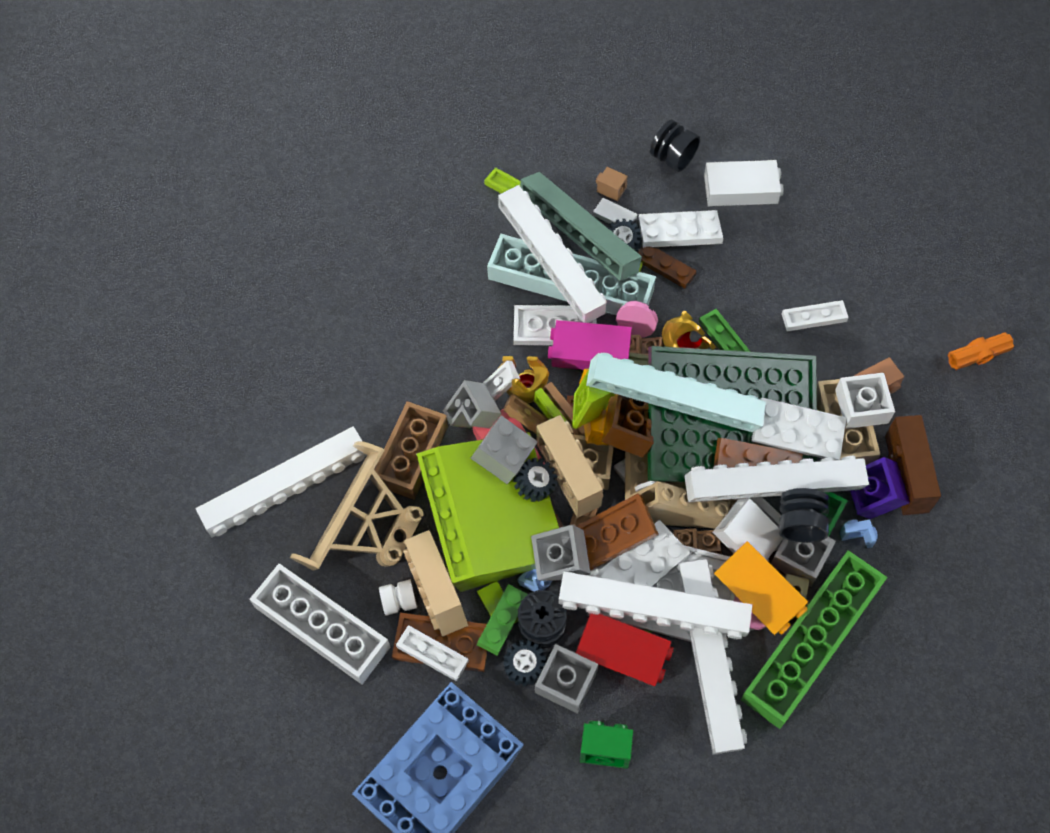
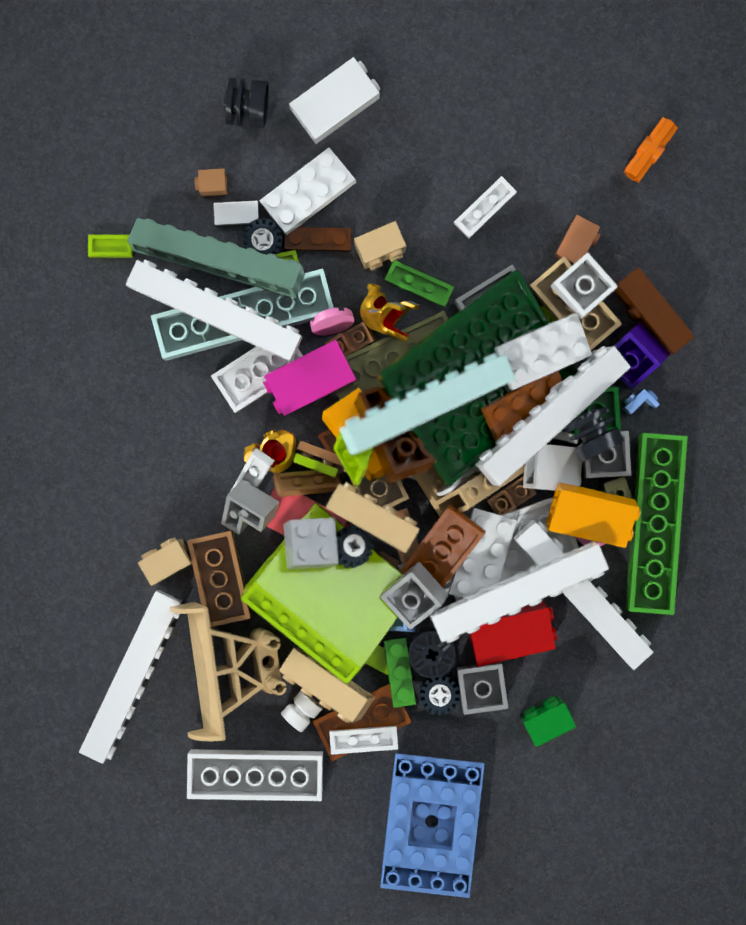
camera: 30 degrees left, 25 degrees up
none -> tan brick [138,537,192,586]
none -> tan brick [354,221,406,271]

